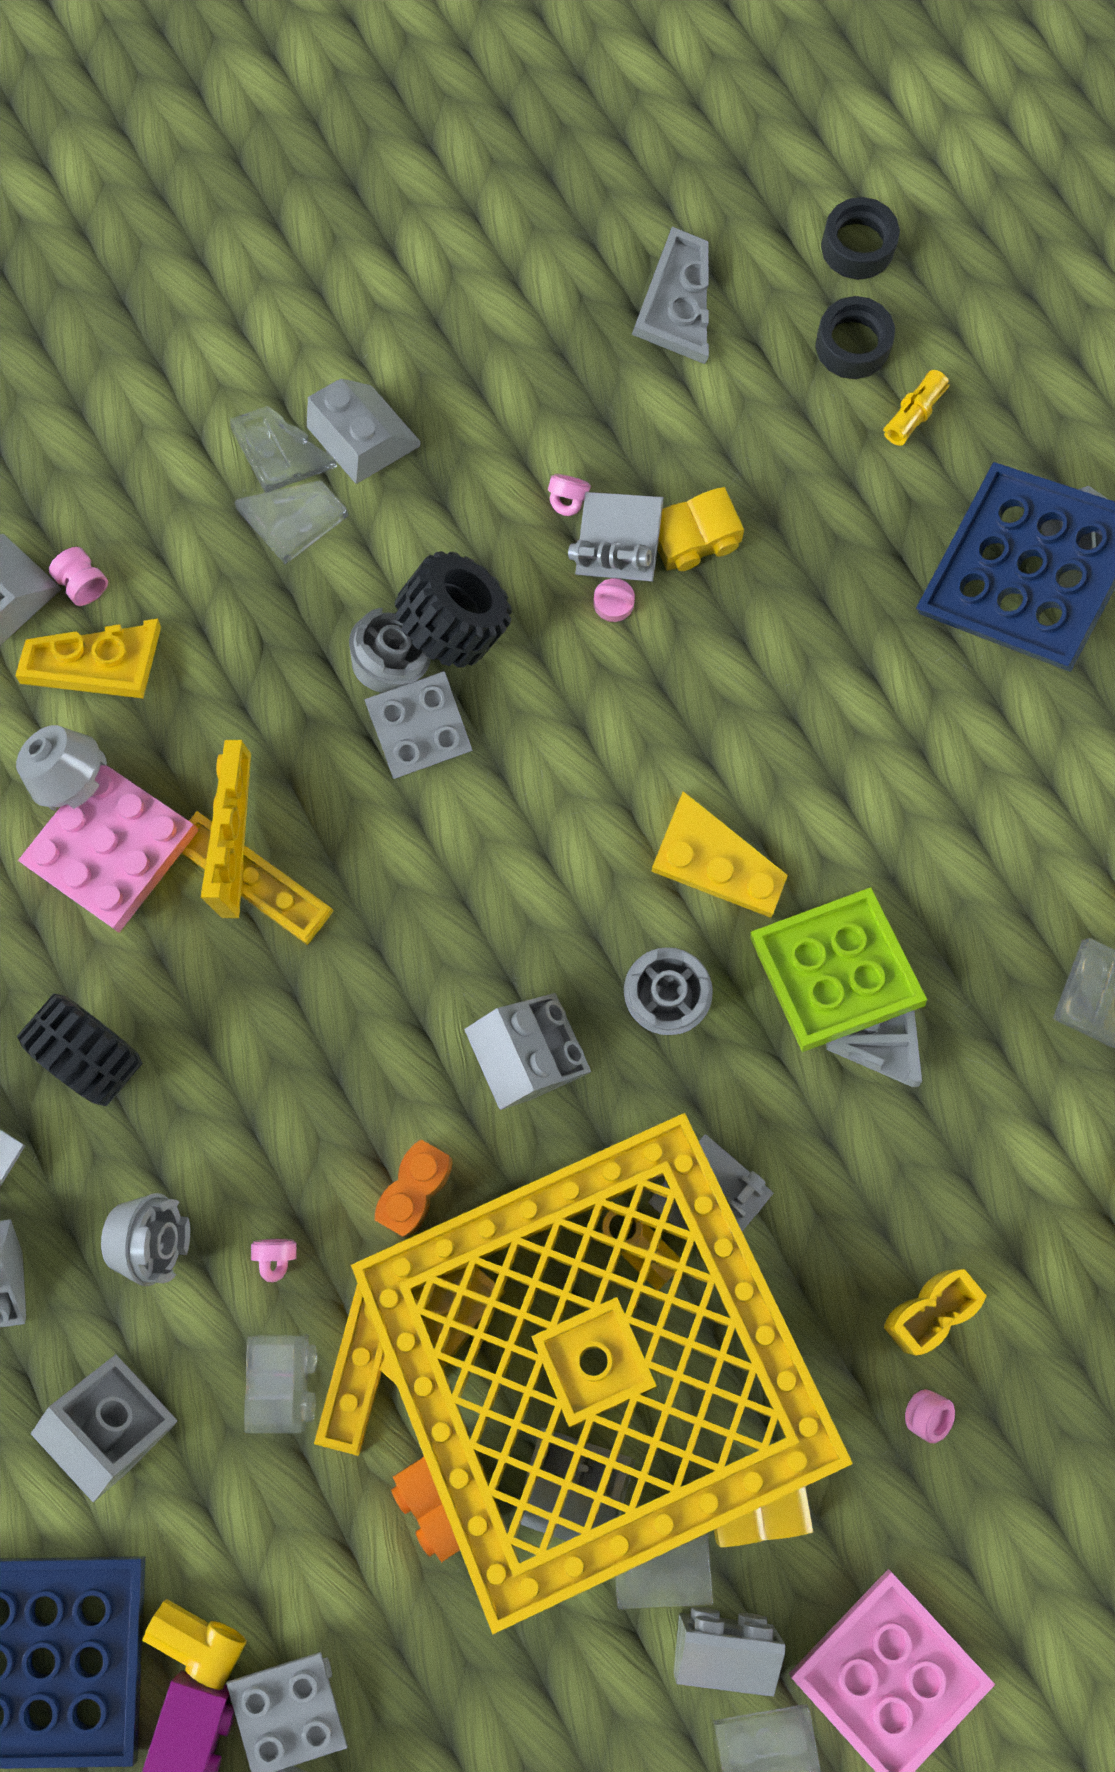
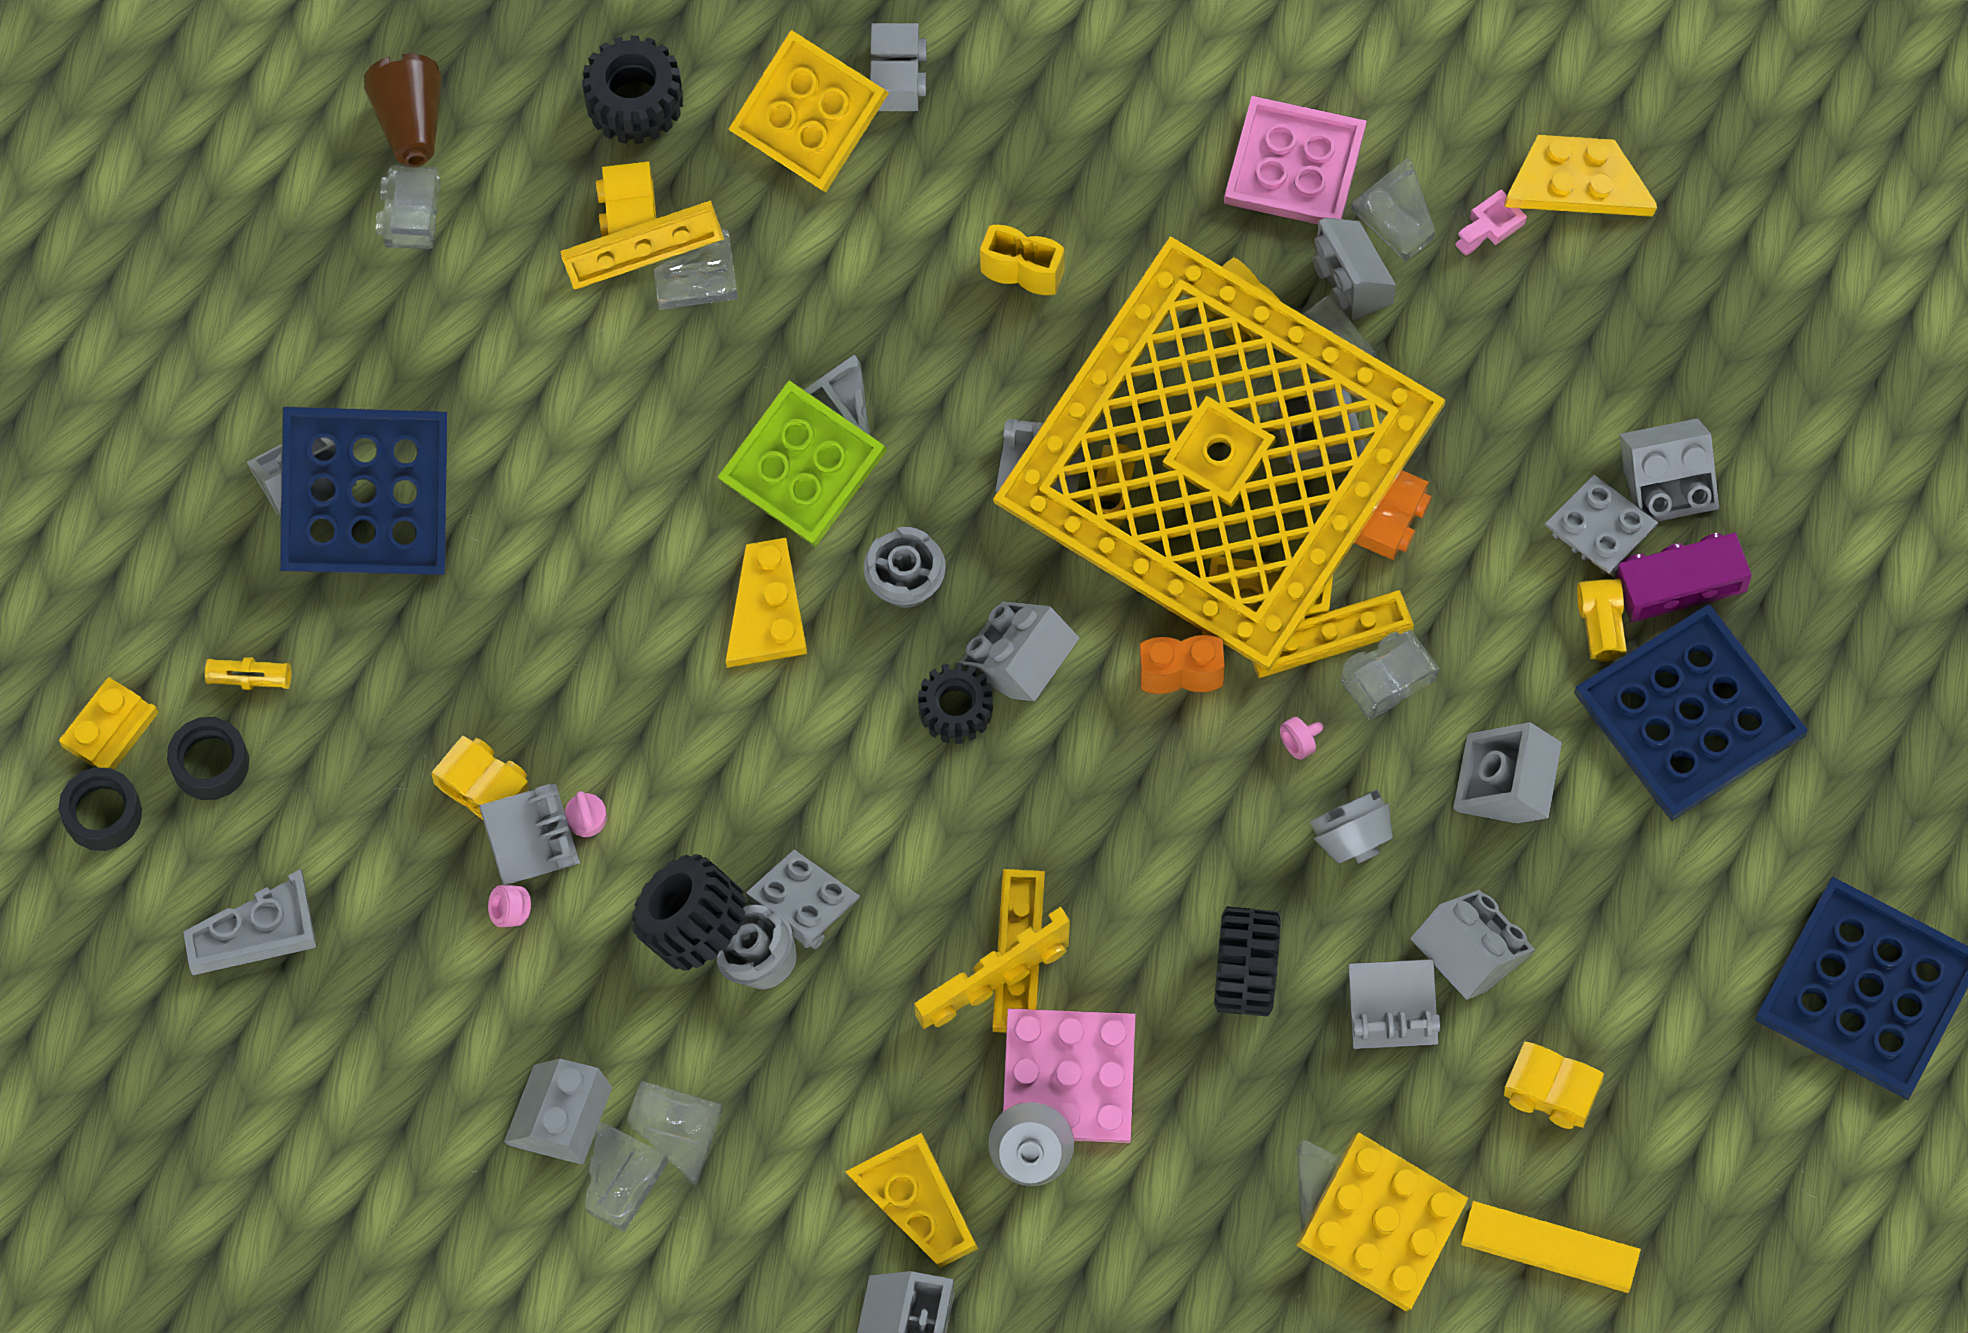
camera: 120 degrees left, 10 degrees down
bright pink wheel [49,547,108,606] -> none
bright pink tile [905,1389,955,1443] -> none
none -> yellow plate [59,677,159,770]
none -> black tyre [918,663,993,744]

